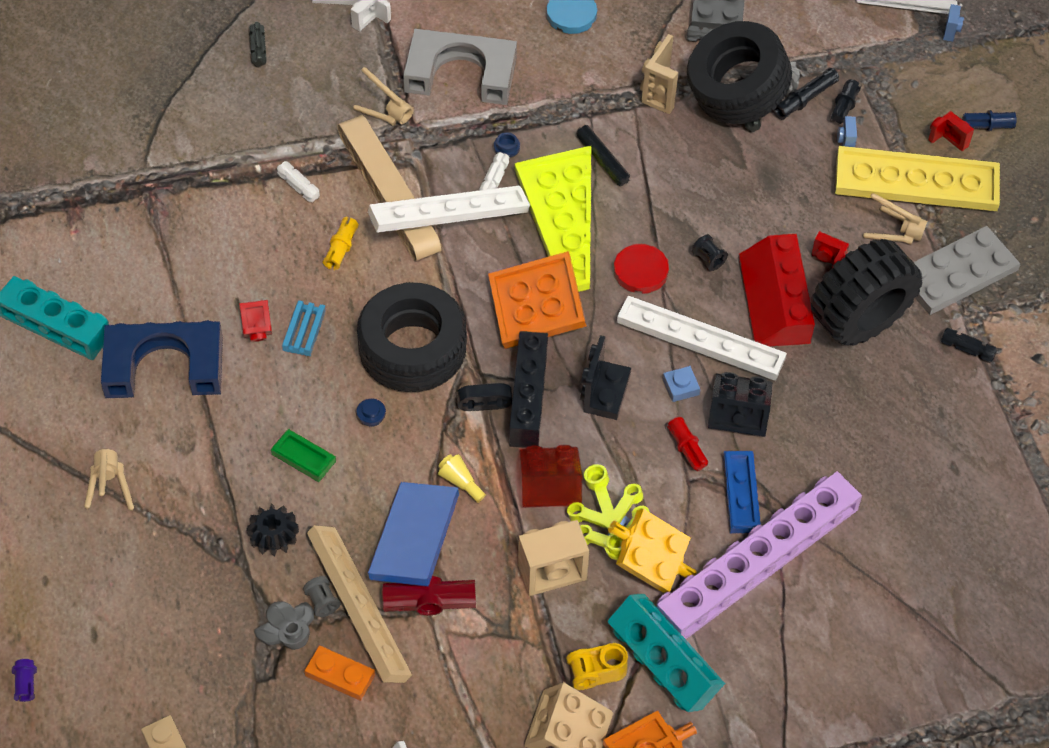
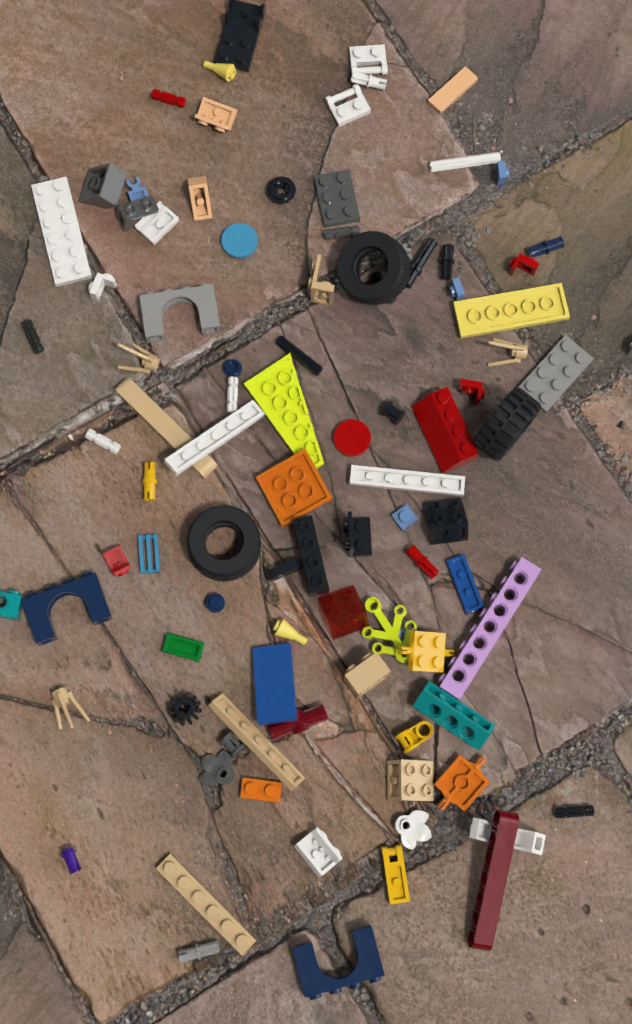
camera: 20 degrees left, 20 degrees up
black axle [941,328,997,362] -> none

